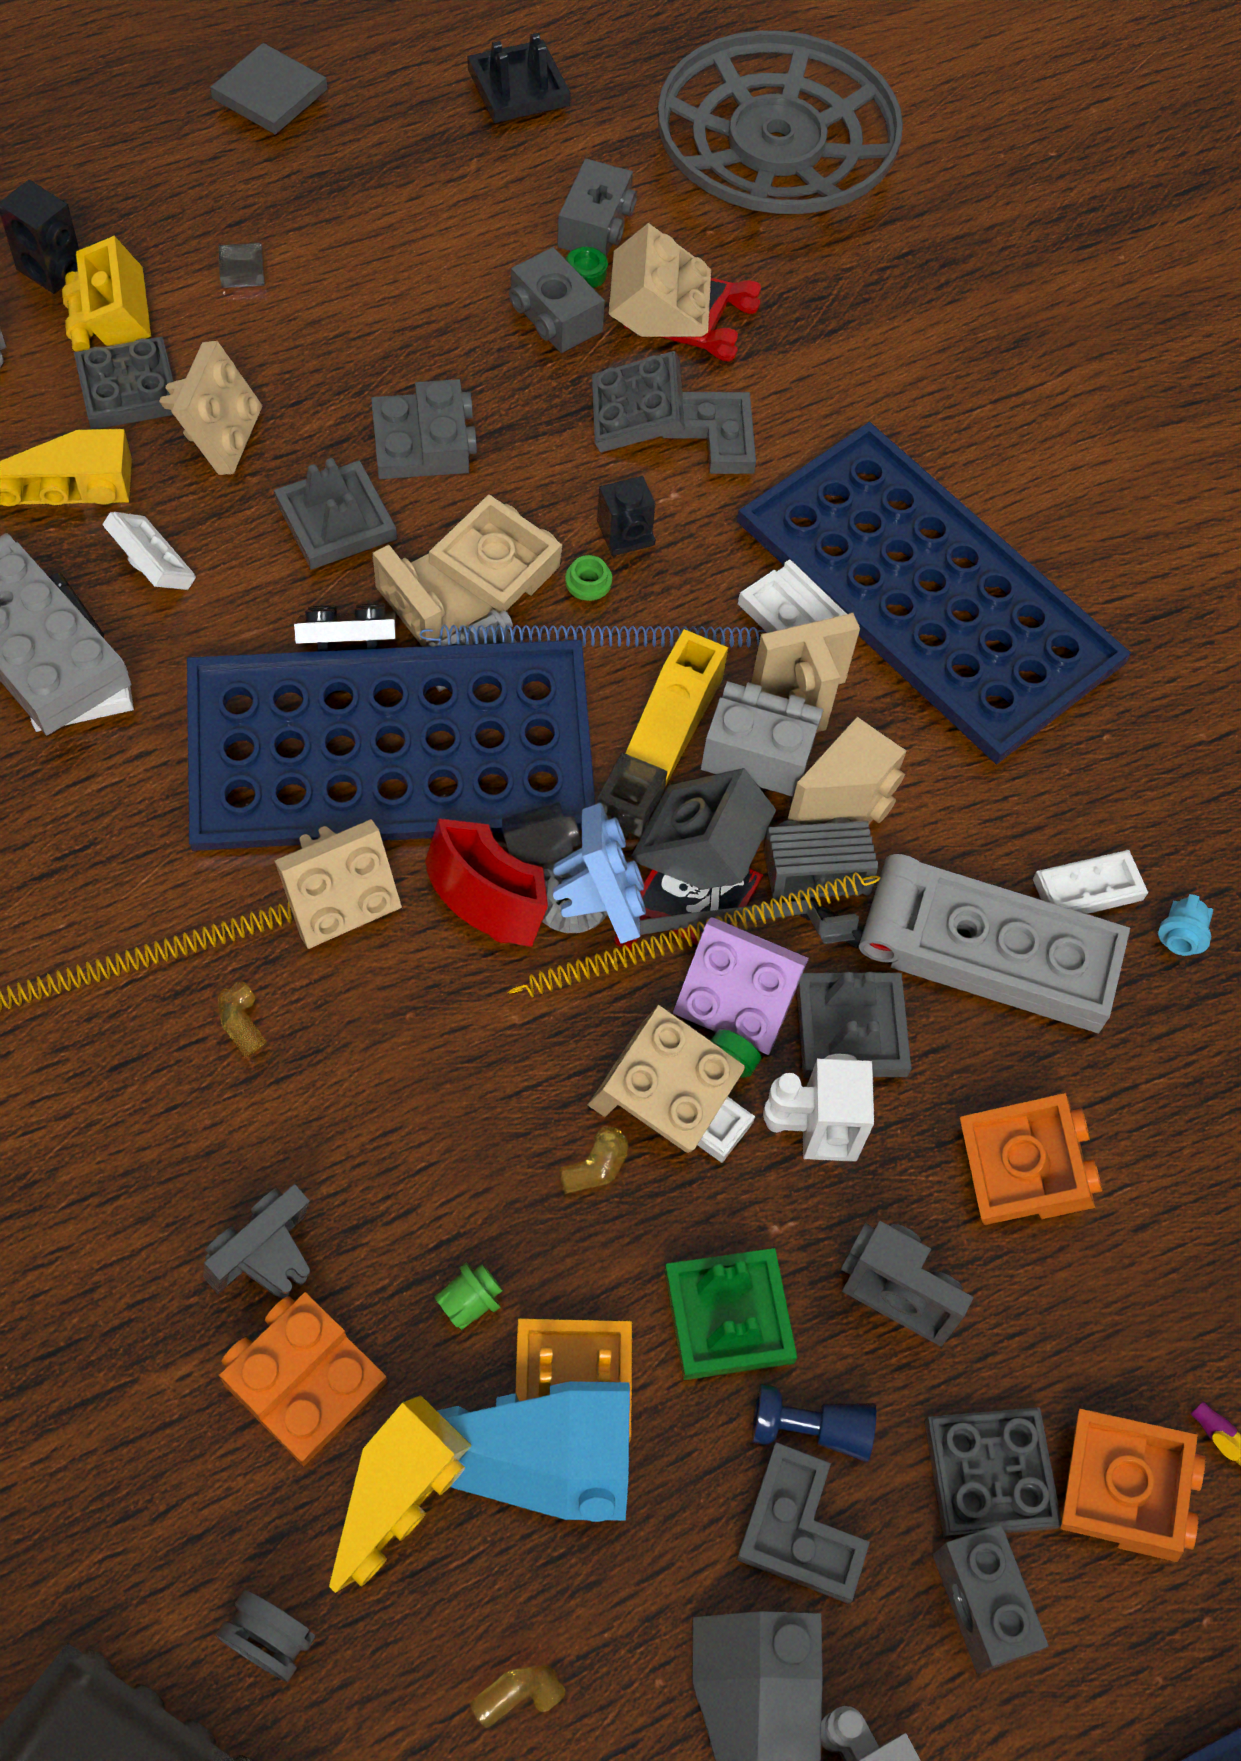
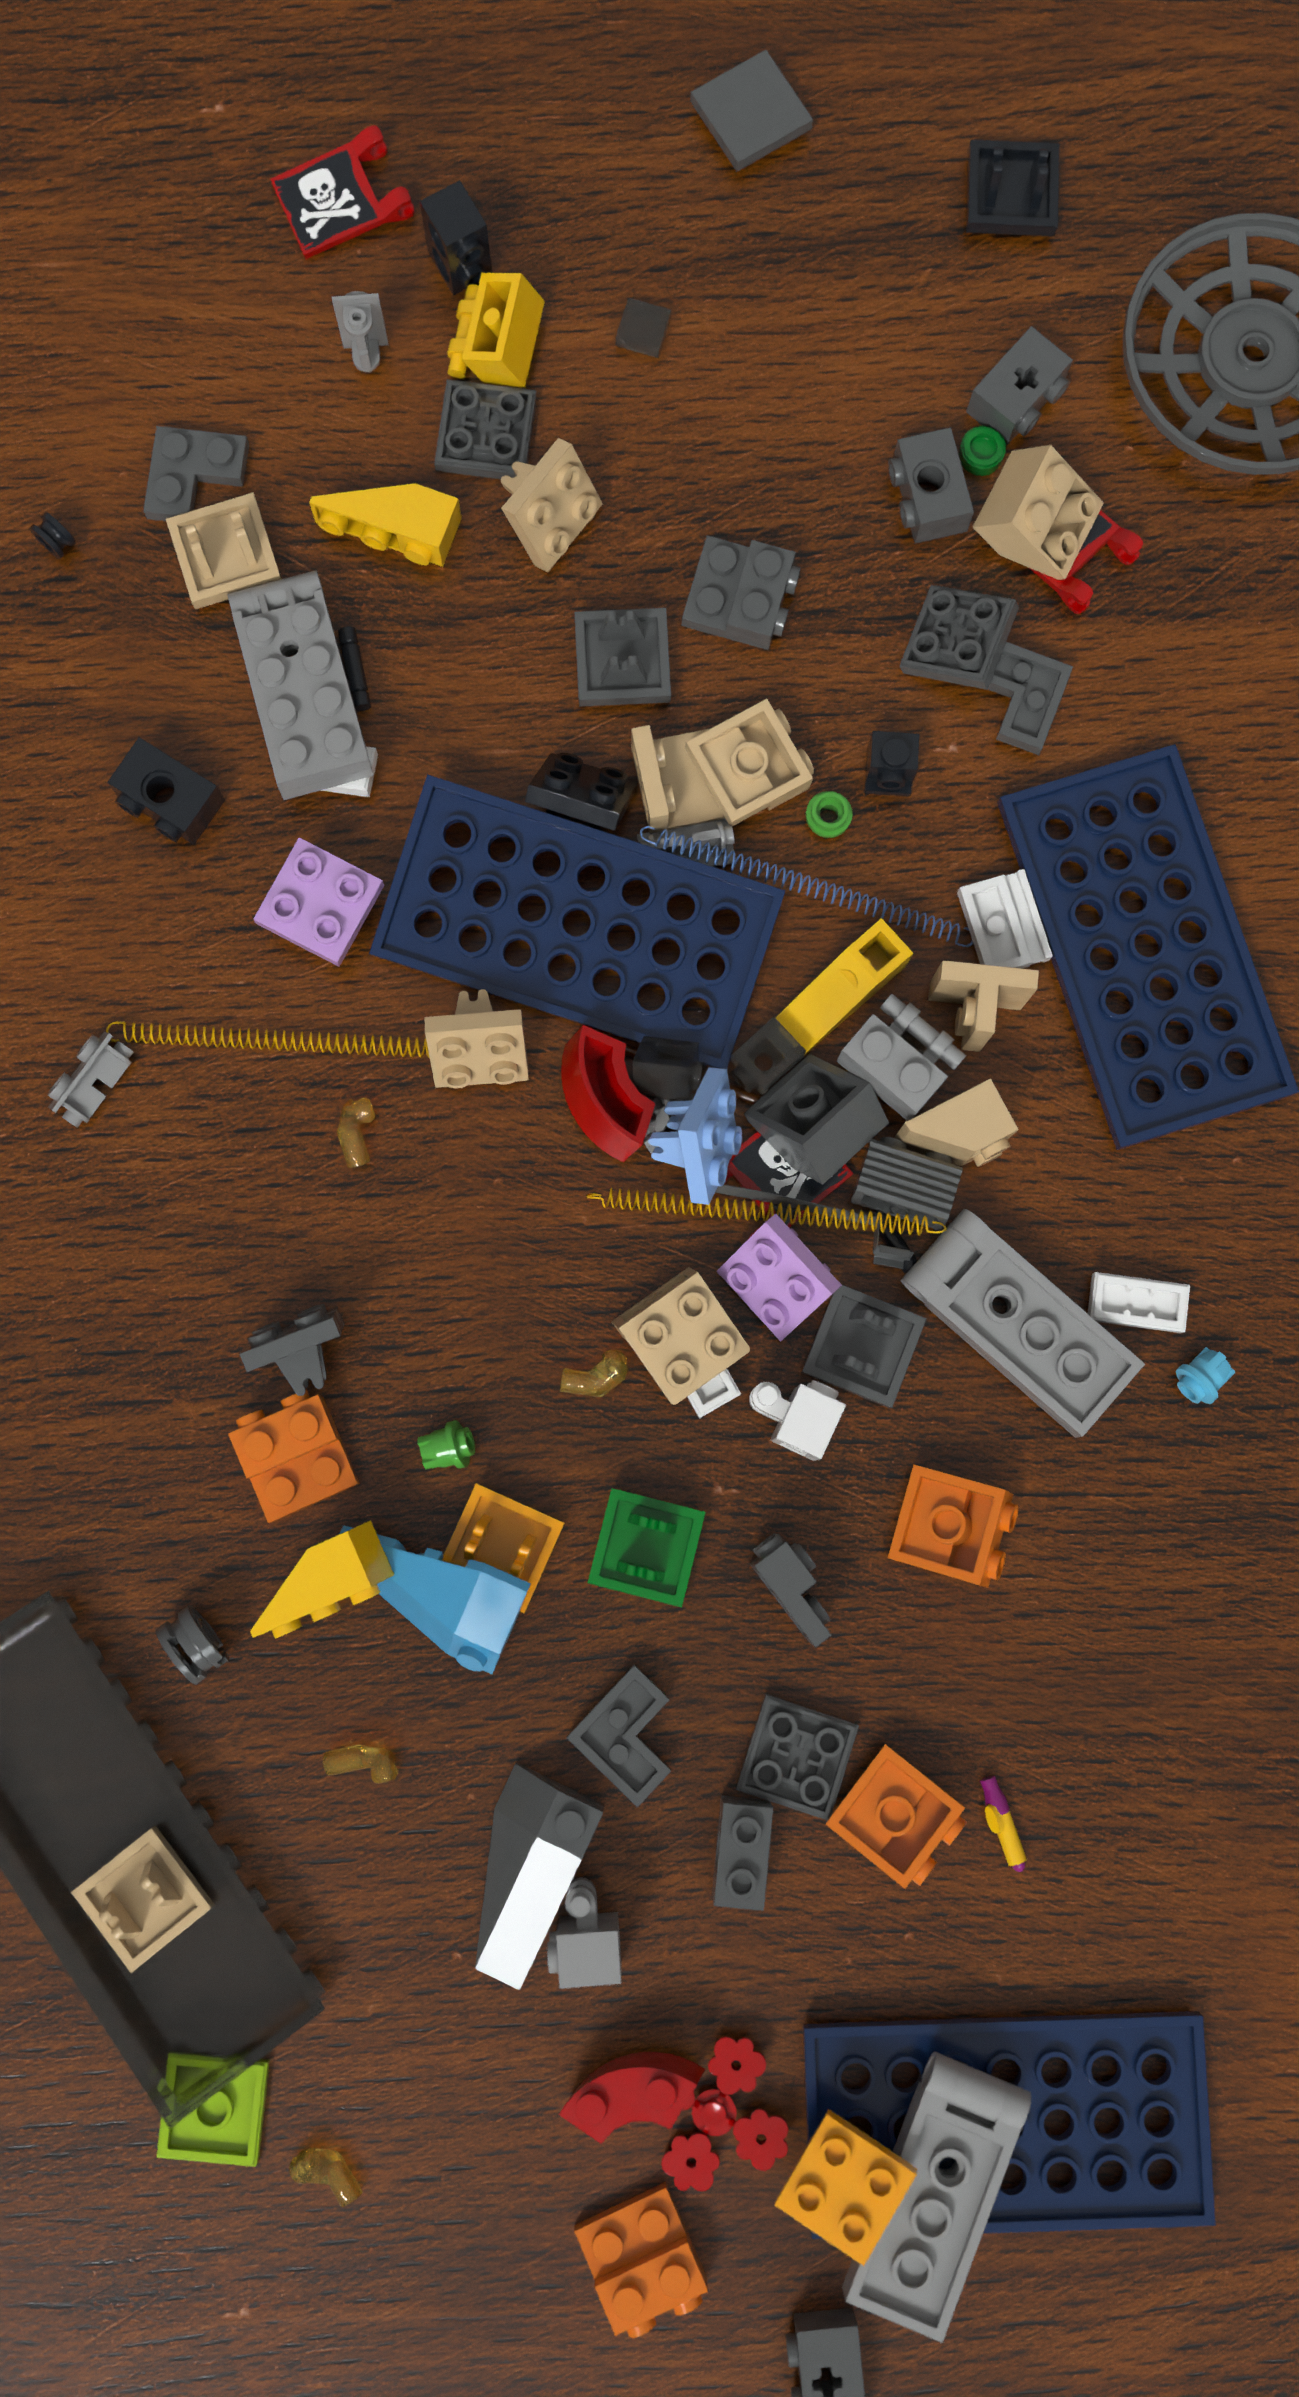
camera: 25 degrees right, 20 degrees up
white plate [102,512,196,590] -> none
green tile [710,1029,761,1078] -> none
dark blue piece [752,1384,877,1462] -> none
none -> lavender plate [253,838,384,967]

